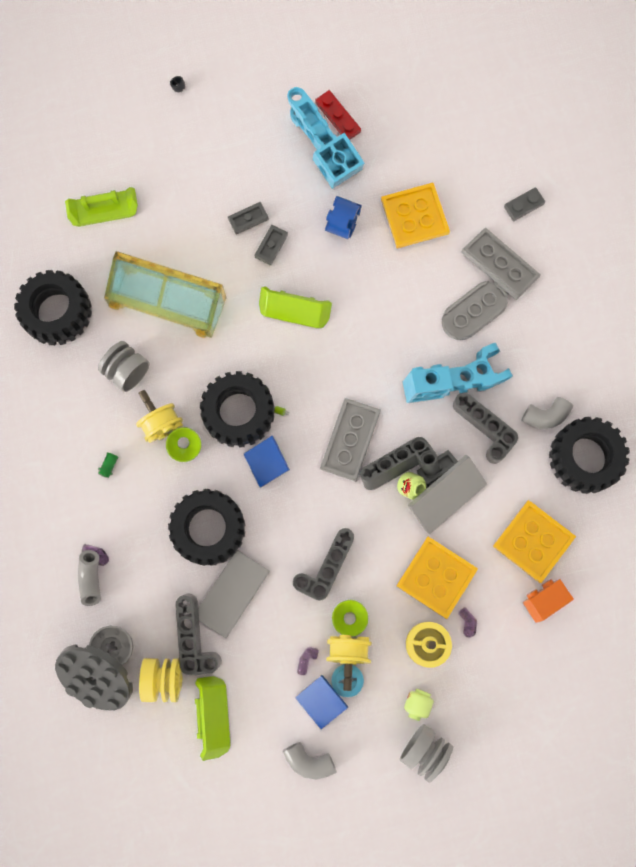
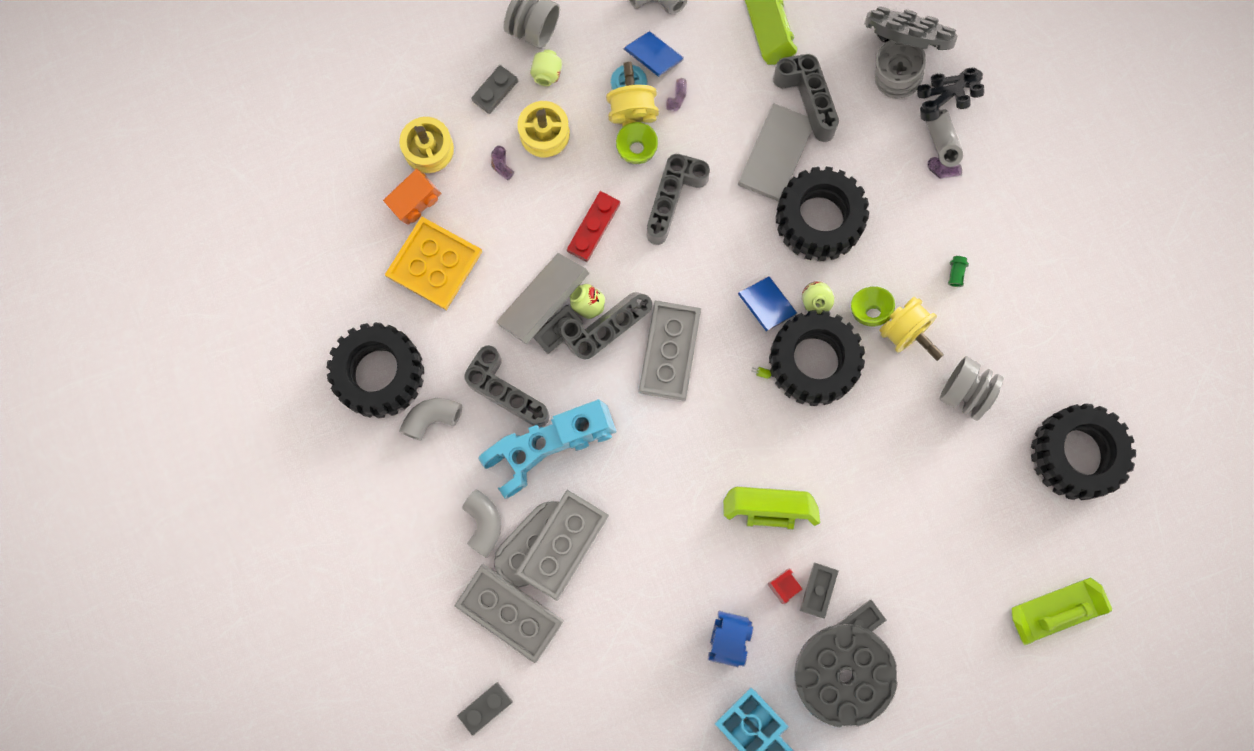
camera: 170 degrees right, 0 degrees up
windscreen [104,251,227,338] -> none
light yellow wheel [139,658,183,702] -> none
yellow plate [381,183,450,249] -> none
yellow plate [396,536,478,619] -> none
none -> light yellow wheel [399,117,454,173]
none -> light grey cylinder [462,489,501,558]
none -> dark grey plate [471,65,518,114]
none -> light grey tile [515,490,609,601]
none -> red plate [567,191,620,262]
none -> red panel [768,568,803,604]
none -> dark grey plate [795,624,898,727]
none -> yellowish green head [802,281,834,314]
none -> black plant [917,67,984,122]

